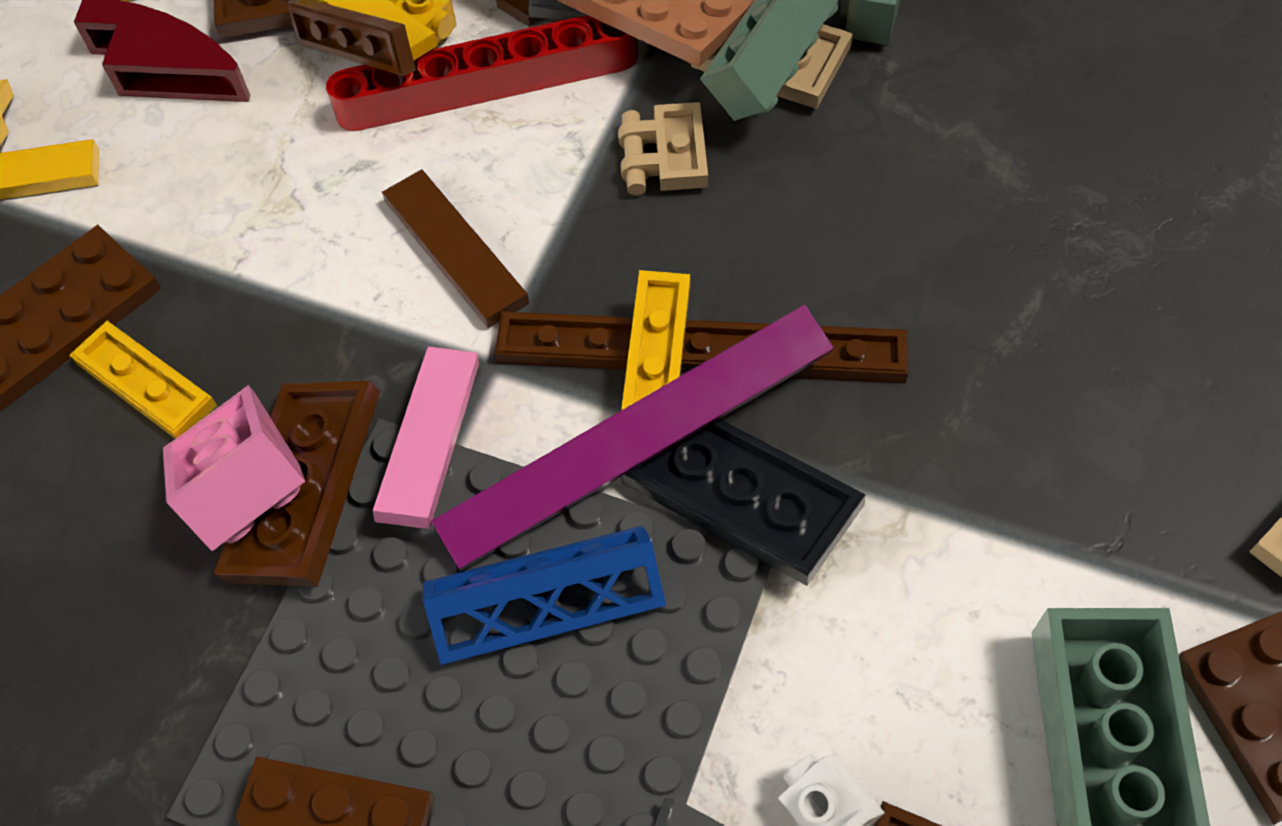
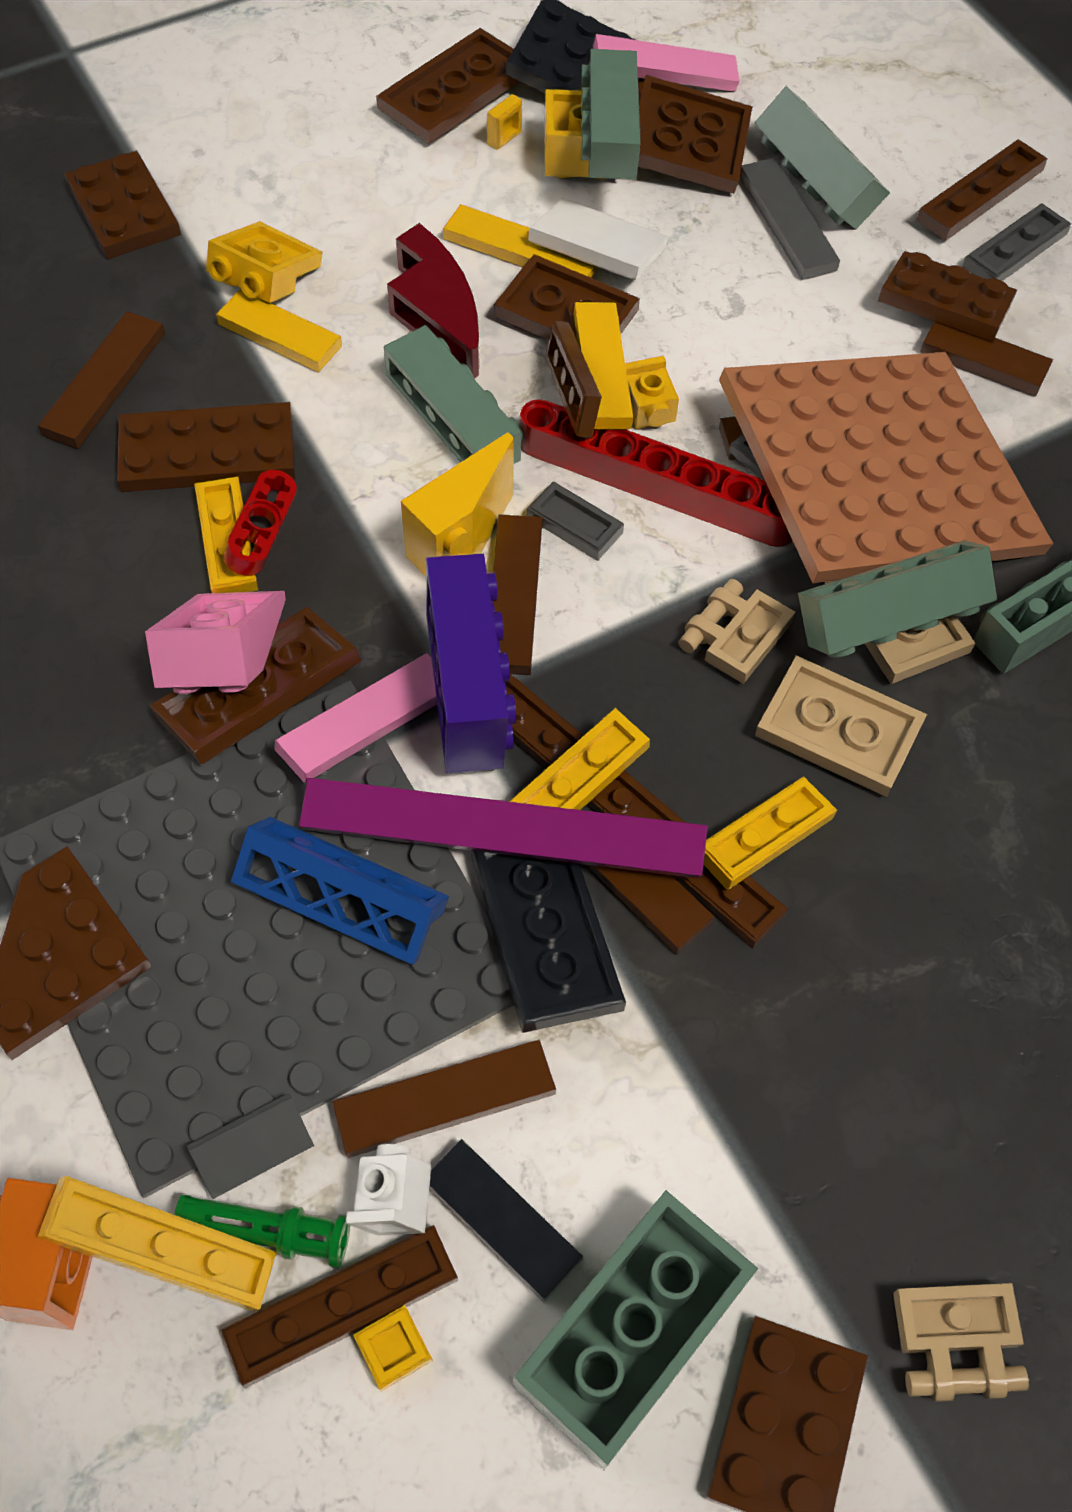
camera: 35 degrees right, 0 degrees up
none -> red beam [224,470,297,576]
none -> reddish brown tile [332,1039,556,1159]
none -> sand green brick [383,325,523,464]
none -> yellow slope [400,432,514,577]
none -> dark purple brick [426,553,516,773]
none -> black tile [429,1139,583,1303]
none -> dark grey tile [527,481,624,561]
none -> reddish brown tile [584,864,715,955]
none -> yellow tile [703,776,837,890]
none -> tan plate [755,656,927,797]

